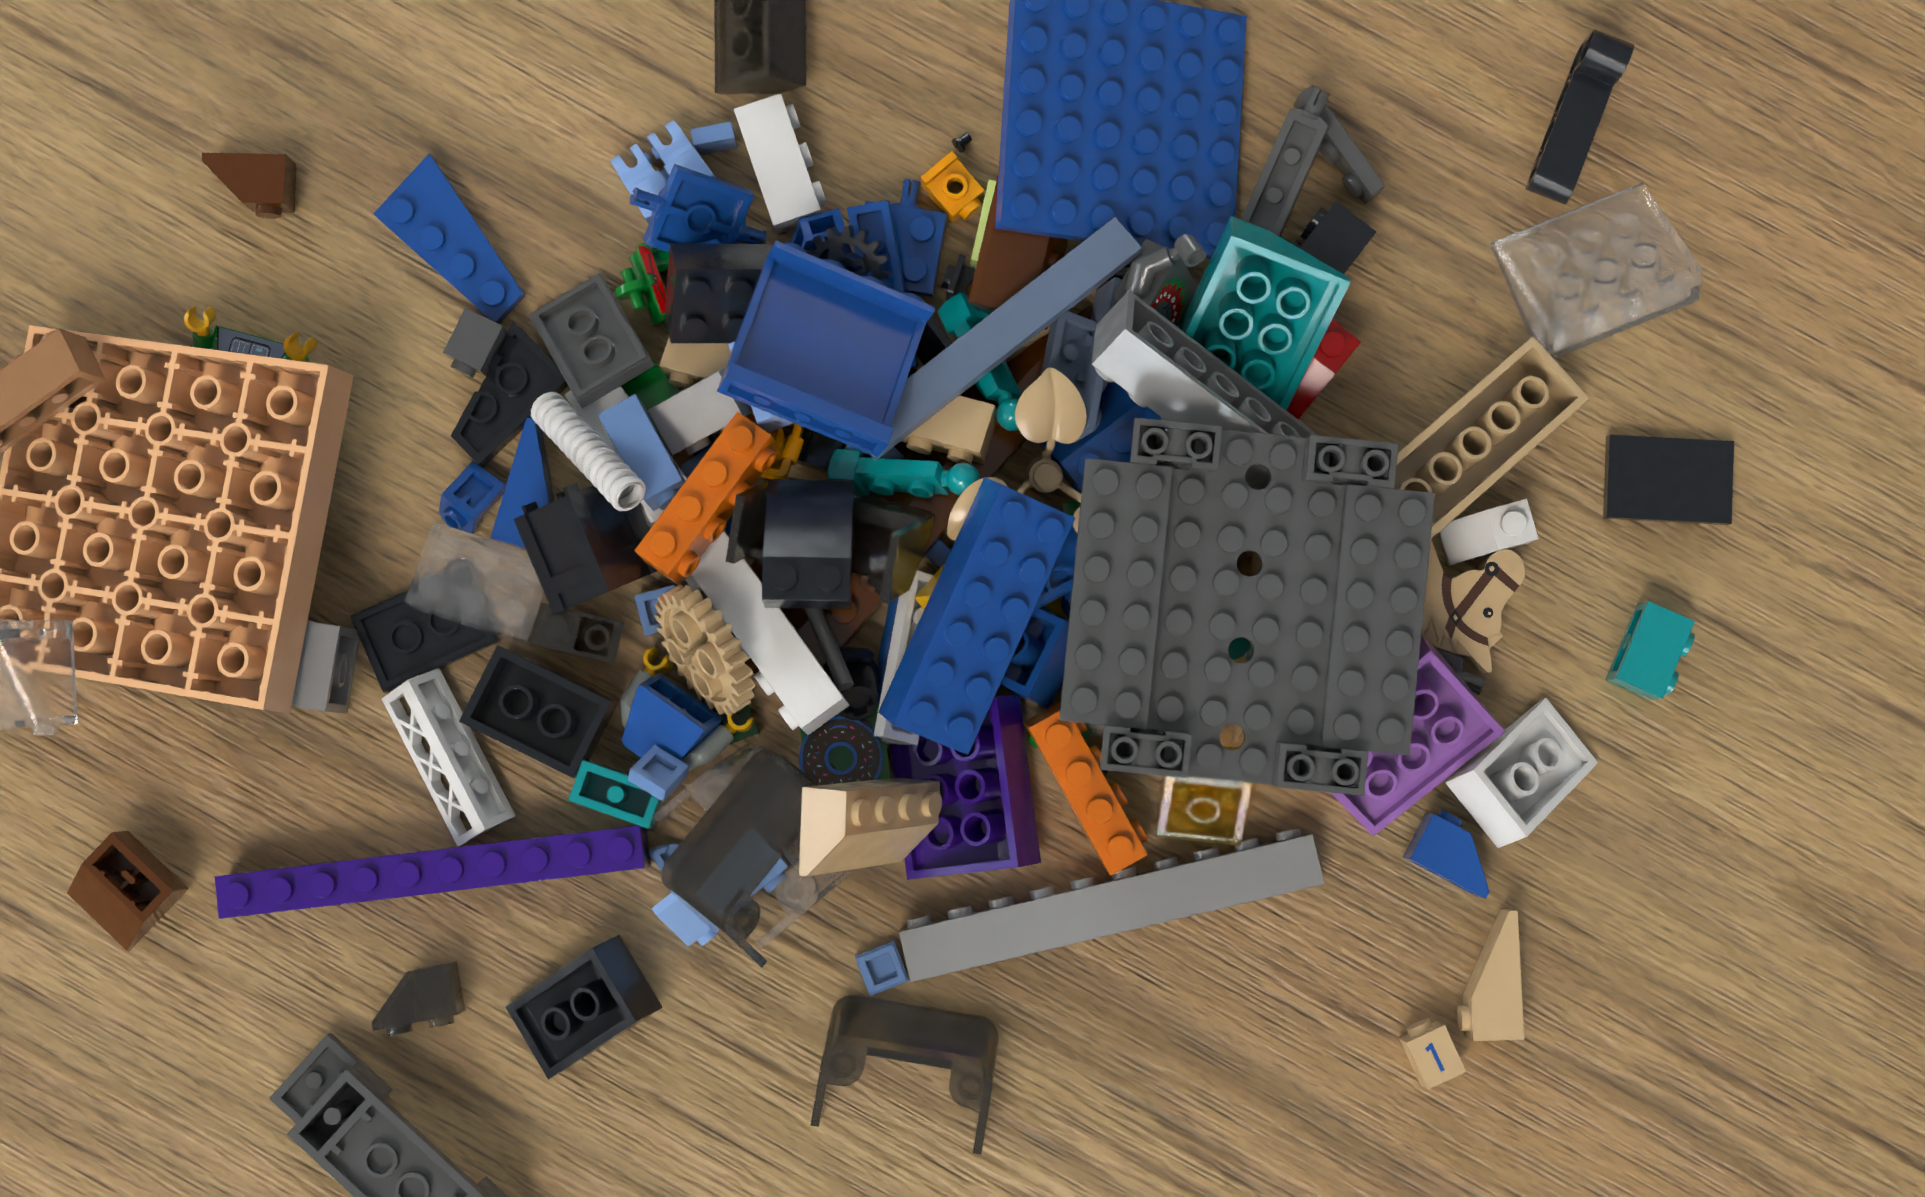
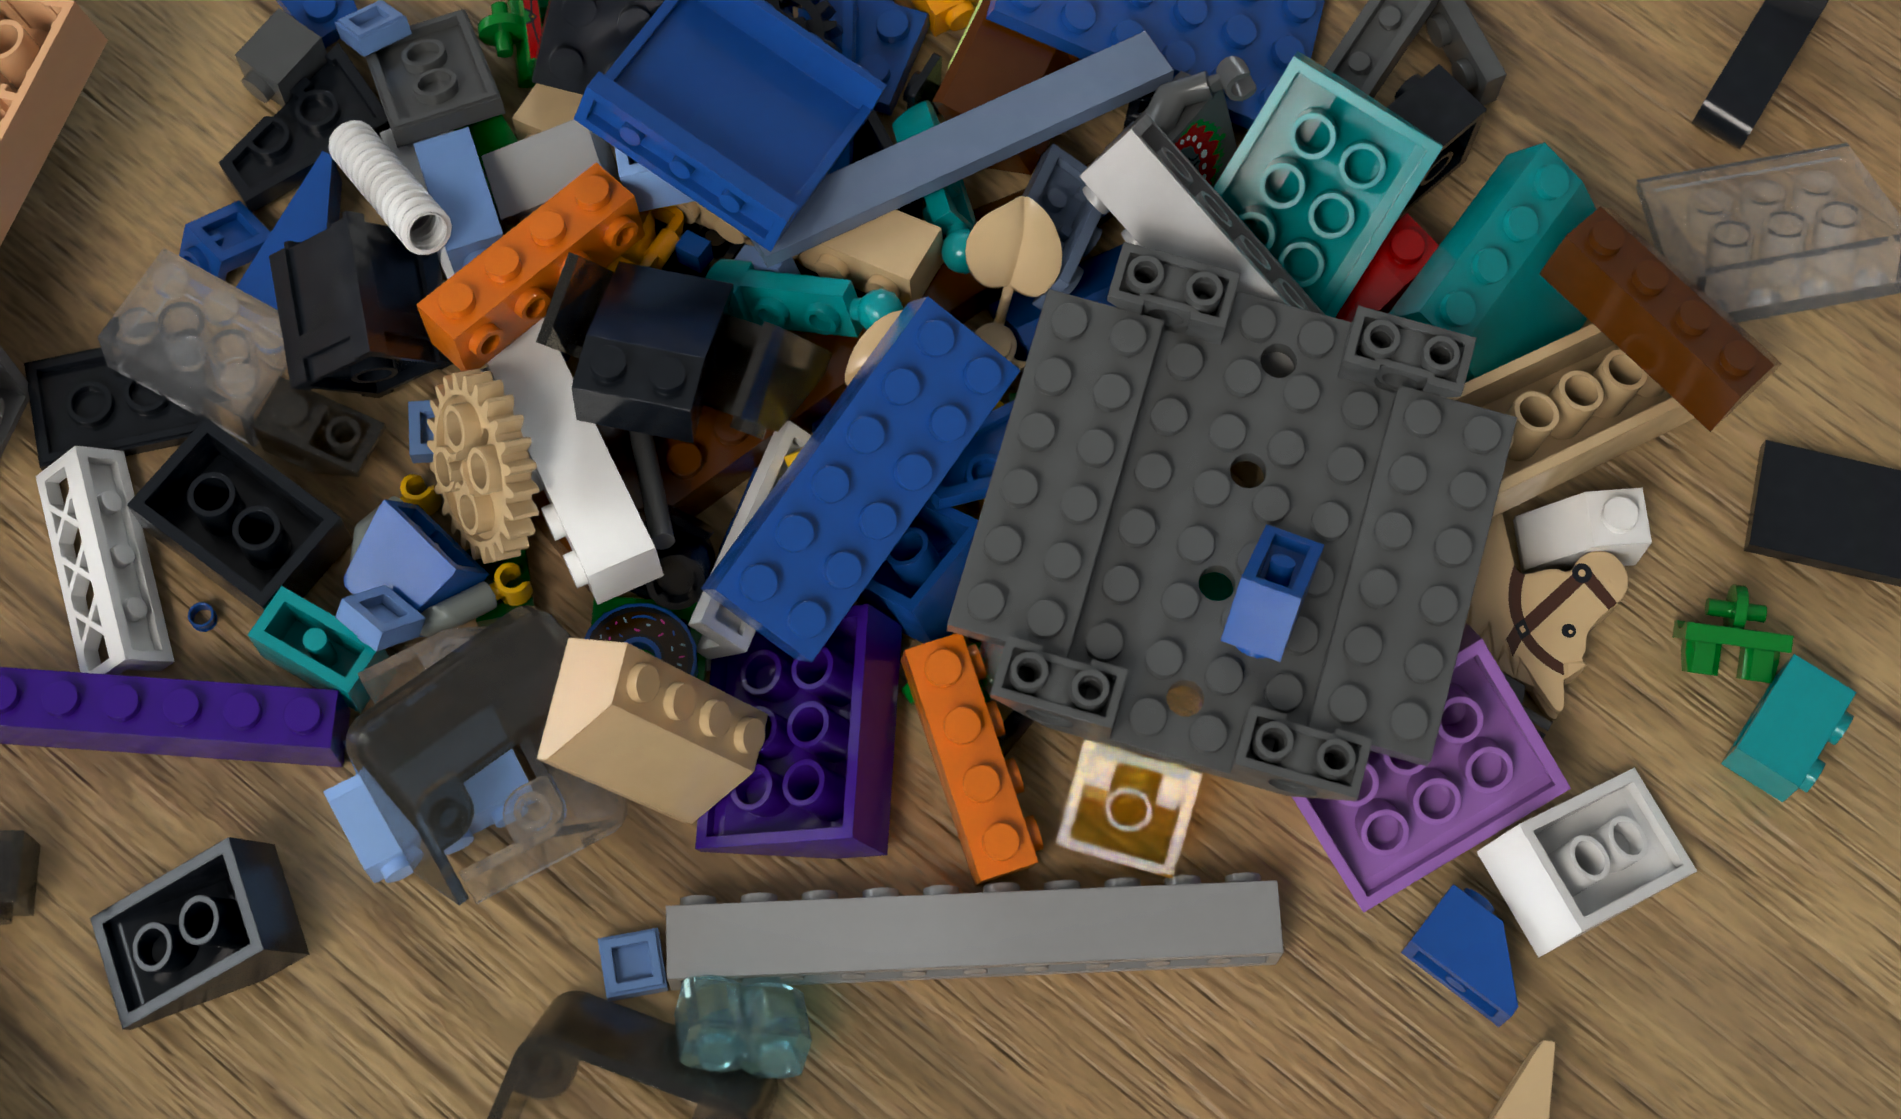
camera: 10 degrees right, 15 degrees down
none -> blue piece [188,602,217,632]
none -> medium blue tile [335,0,412,57]
none -> clear light blue brick [674,976,812,1079]
none -> blue piece [675,230,714,274]
none -> blue slope [1220,524,1325,662]
none -> teal slope [1389,142,1597,383]
none -> reddish brown slope [1539,206,1782,432]
none -> green hips [1672,584,1794,683]

